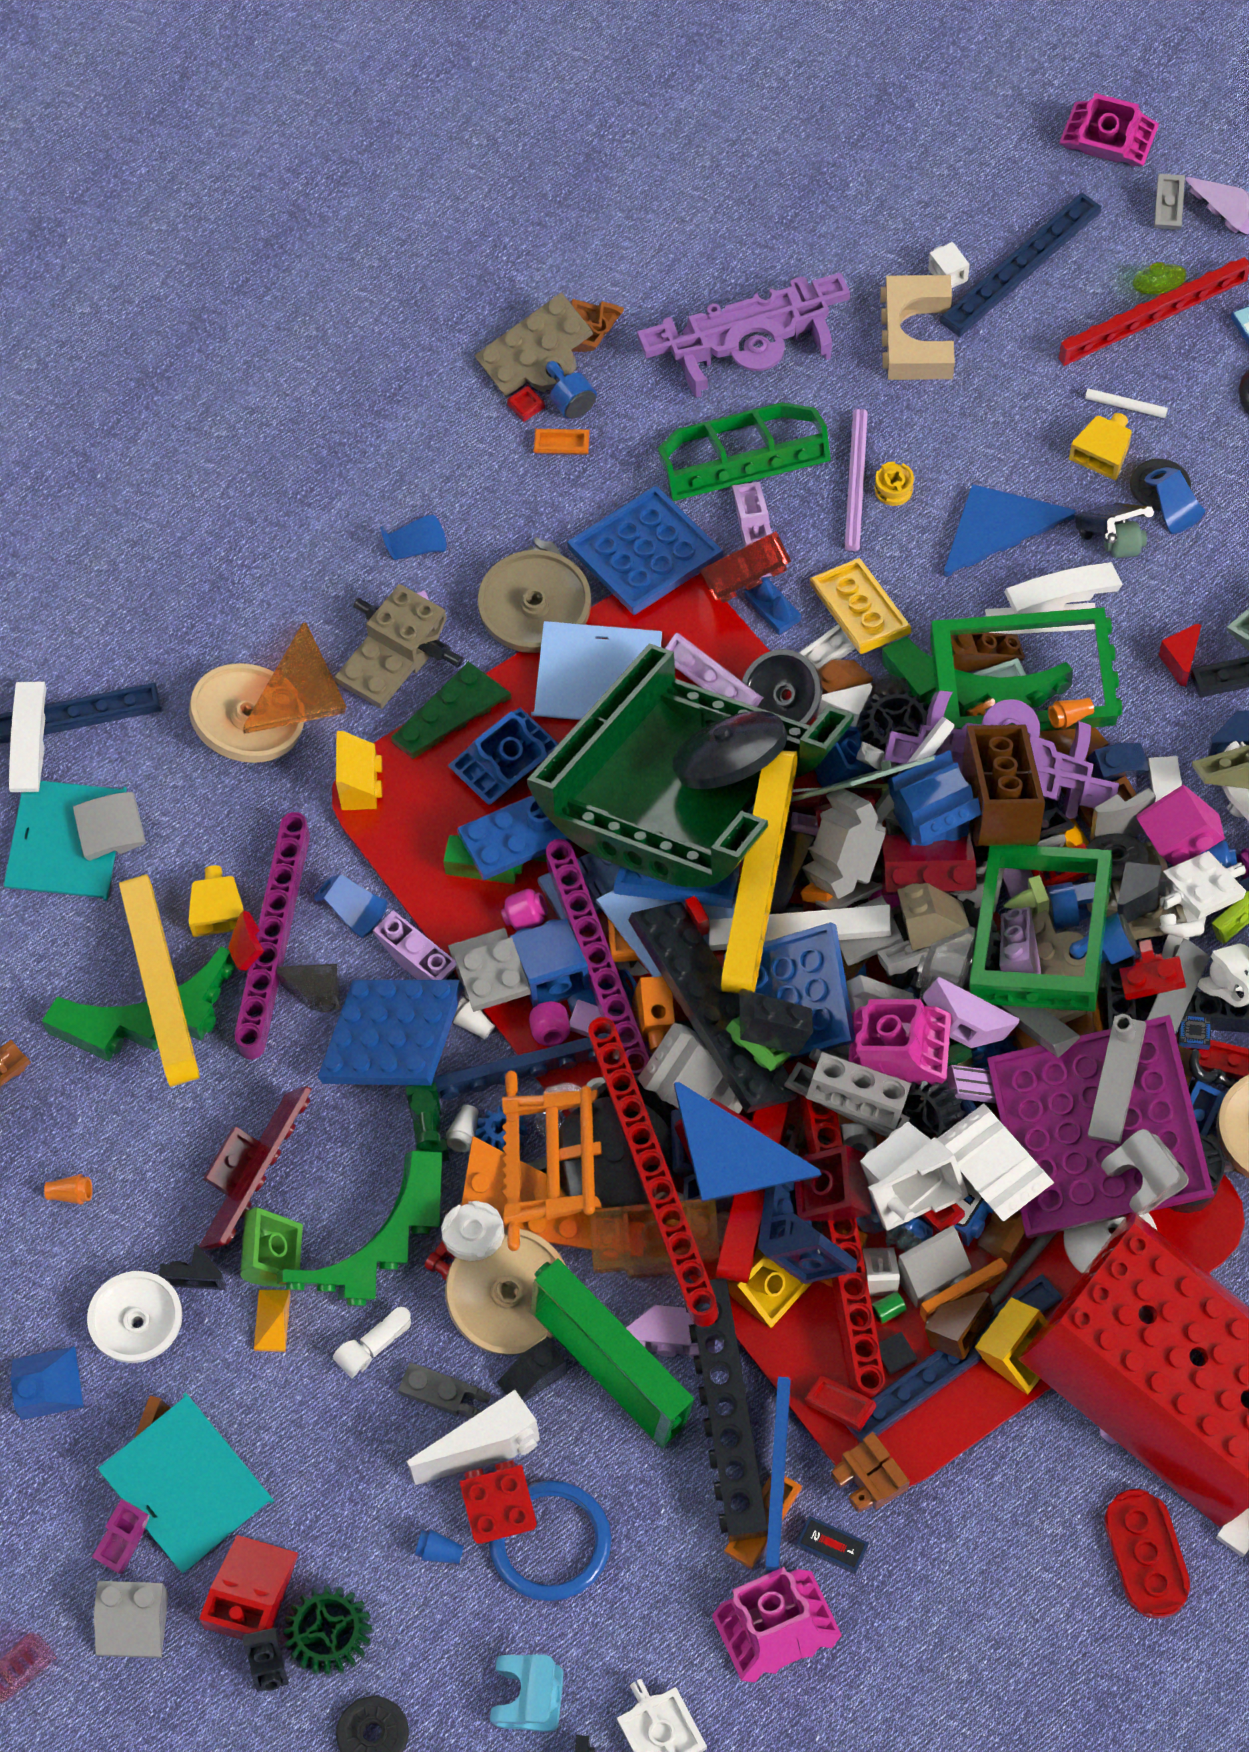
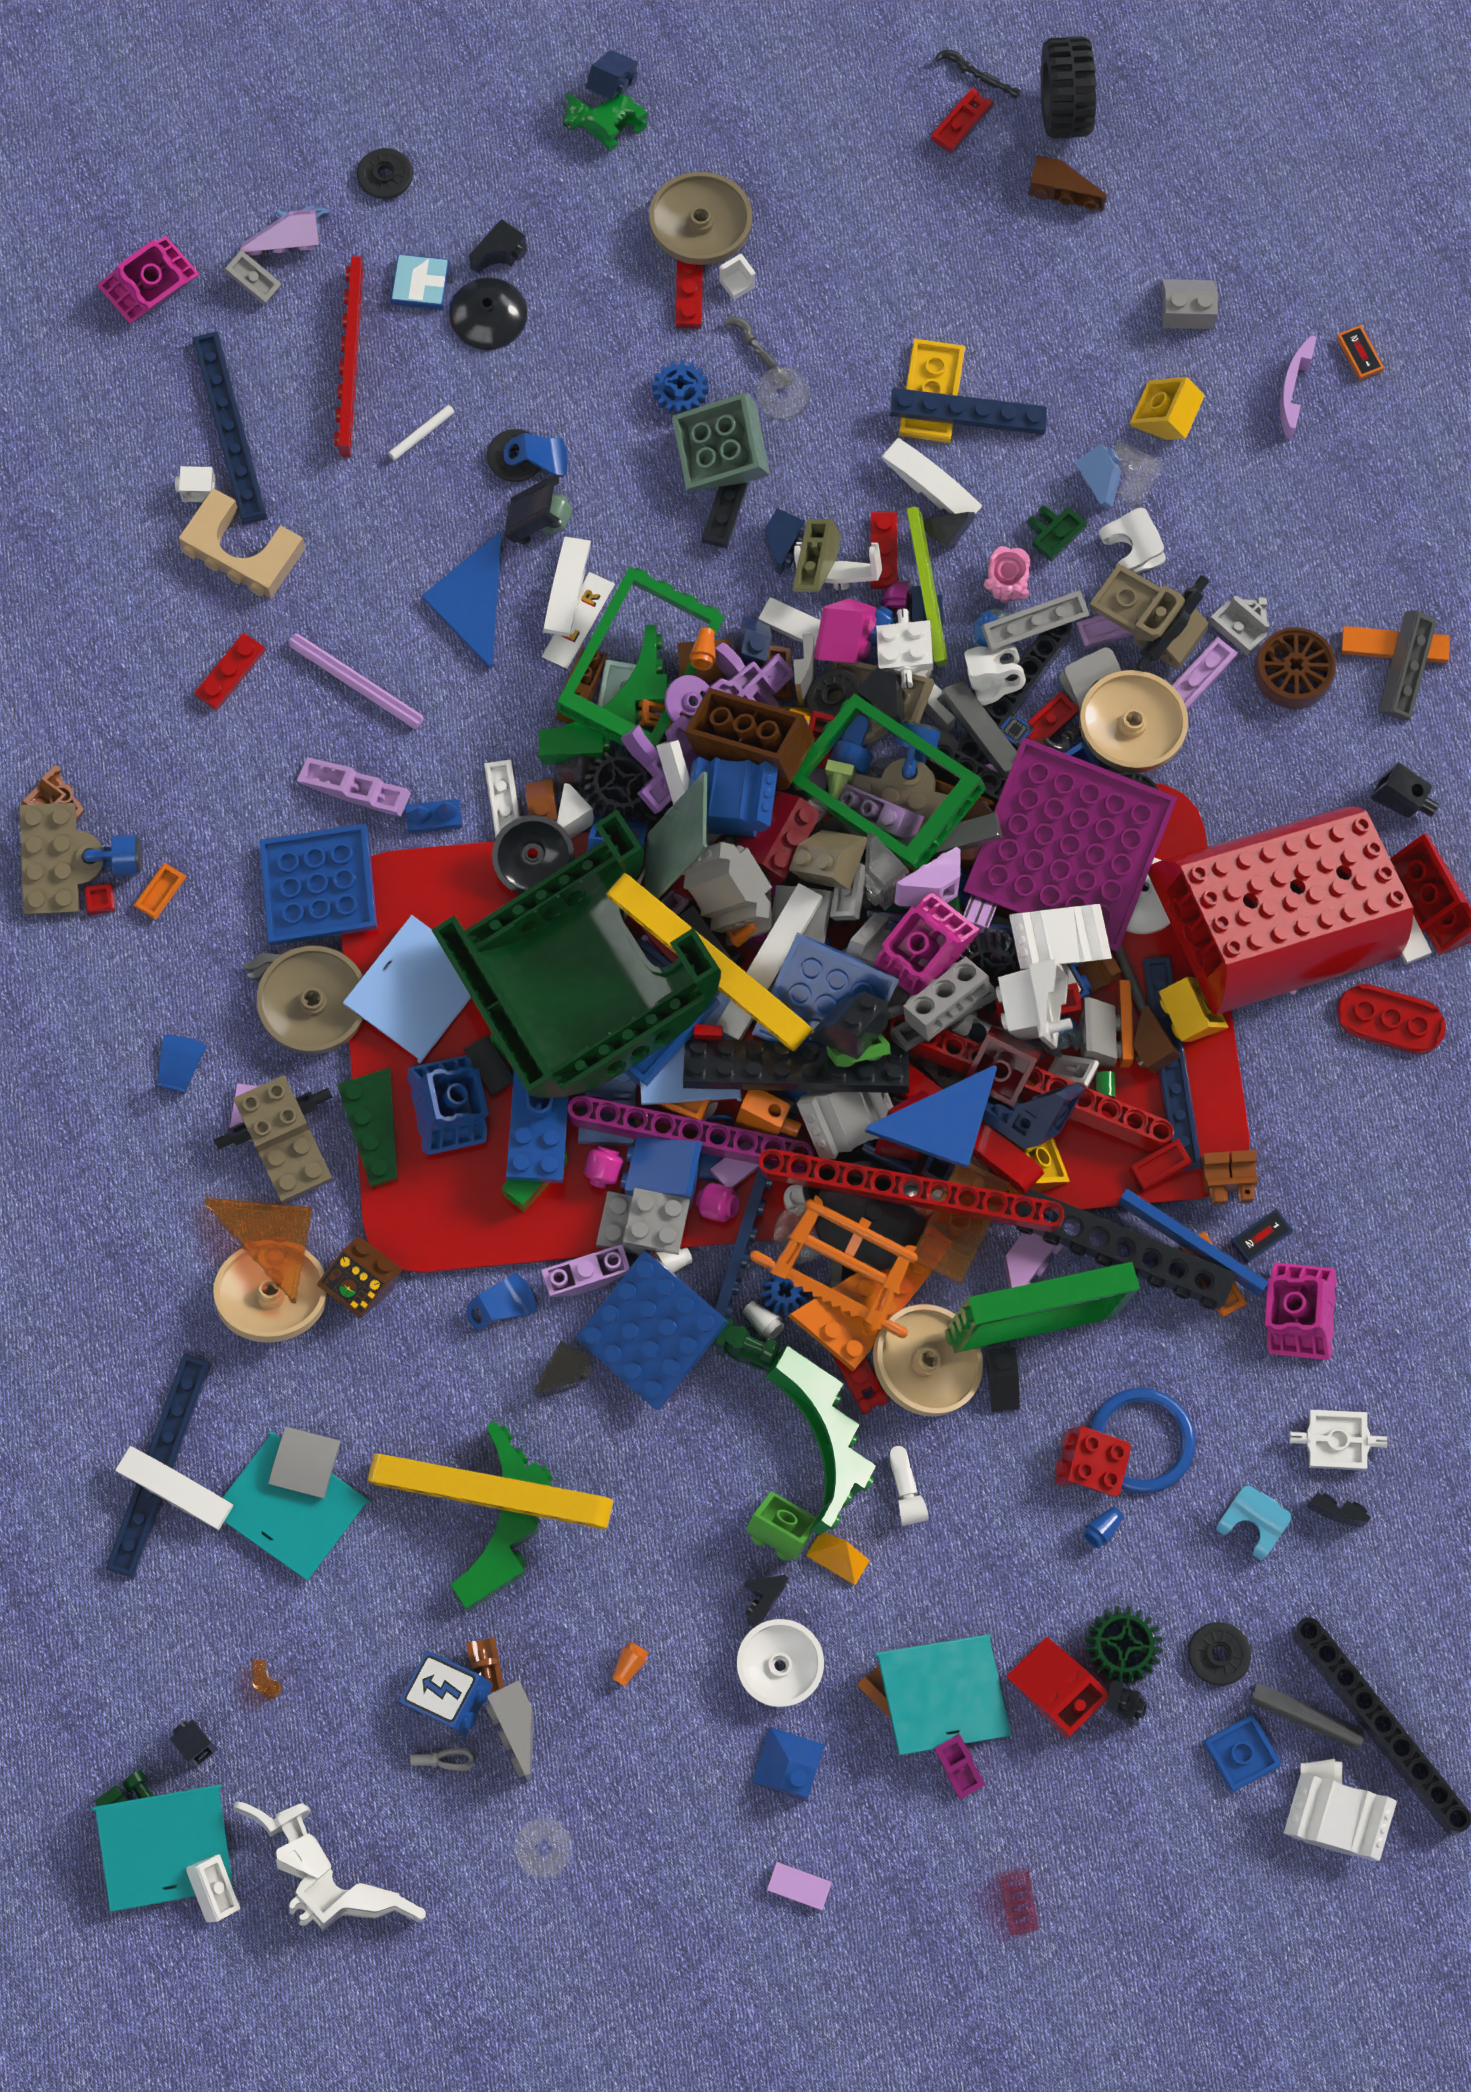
camera: 65 degrees left, 10 degrees up
light grey slope [94,1581,169,1658] -> none
yellow torso [189,865,244,937] -> none
dark red bracket [199,1085,312,1251] -> none
red slope [228,911,264,971] -> none
magenta beam [235,812,310,1060] -> none
yellow slope [336,731,382,810] -> none
dark grey hinge [398,1362,491,1418] -> none
white slope [406,1390,540,1485] -> none
white tile [441,1201,505,1261] -> none
medium lavender piece [637,273,850,398] -> none
green plate [658,402,831,501] -> none
lavender tile [665,633,763,707] -> none
black dish [672,711,787,789] -> none
clear red slope [698,531,792,603] -> none
yellow tile [809,558,911,655] -> none
white slope [856,742,897,770] -> none
yellow wheel [874,461,914,506] -> none
black tile [879,1332,917,1376] -> none
yellow torso [1069,413,1132,481] -> none
light grey piece [1088,1014,1147,1144] -> none
light grey piece [1101,1129,1189,1215] -> none
red hinge [1119,939,1187,1000] -> none
clear neon green dish [1133,262,1187,294] -> none
red slope [1158,624,1202,687] -> none
white arm [1159,914,1204,938] -> none
none -> red plate [194,632,266,711]
none -> reddish brown slope [317,1236,403,1319]

